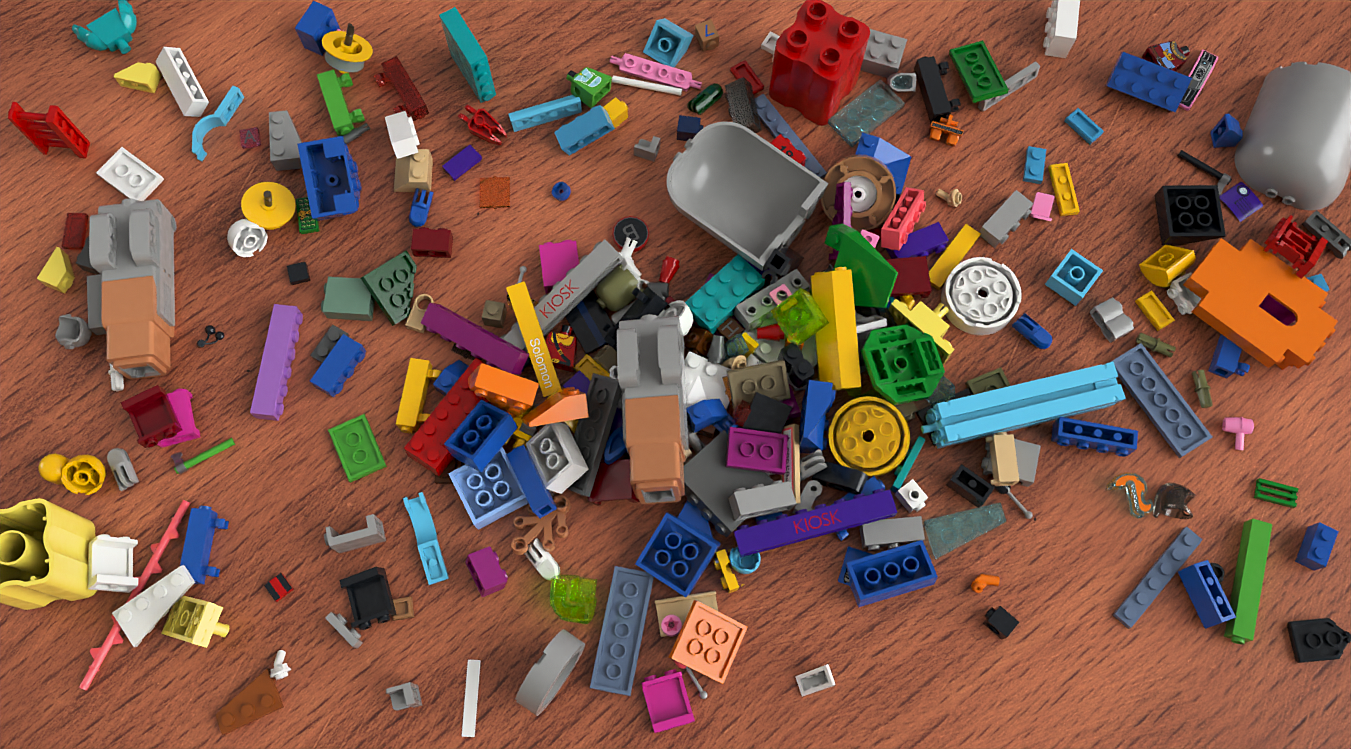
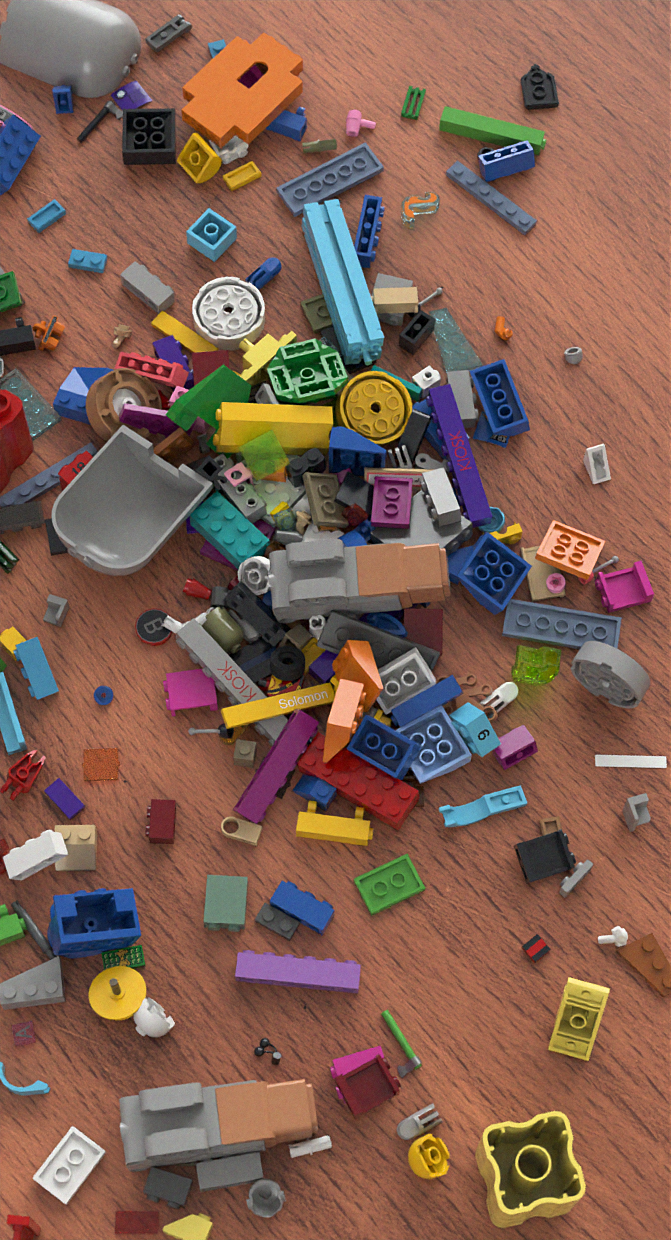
camera: 90 degrees left, 5 degrees down
yellow helmet [38,453,70,485] -> none
coral plant [79,500,190,690] -> none
white panel [88,534,138,593] -> none
white wing [112,565,195,647] -> none
blue brick [180,506,229,585] -> none
black tile [287,262,310,285] -> none
light grey panel [324,514,386,553] -> none
dark green plate [361,250,417,326] -> none
blue arm [409,188,434,227] -> none
dark blue brick [677,115,704,141] -> none
reddish brown tile [717,316,744,343] -> none
red cone [757,323,784,342] -> none
black brick [983,606,1019,639] -> none
bright pink bracket [1030,192,1055,221] -> none
yellow tile [1048,163,1080,216] -> none
light grey brick [1090,297,1134,343] -> none
olive axle [1136,333,1176,358] -> none
clear smoke piece [1153,482,1196,520] -> none
red fence [1263,215,1328,279] -> none
blue brick [1295,522,1339,571] -> none
none -> dark orange plate [153,427,195,464]
none -> black tyre [270,646,305,681]
none -> medium azure brick [449,702,501,757]
none -> light grey piece [564,347,583,364]

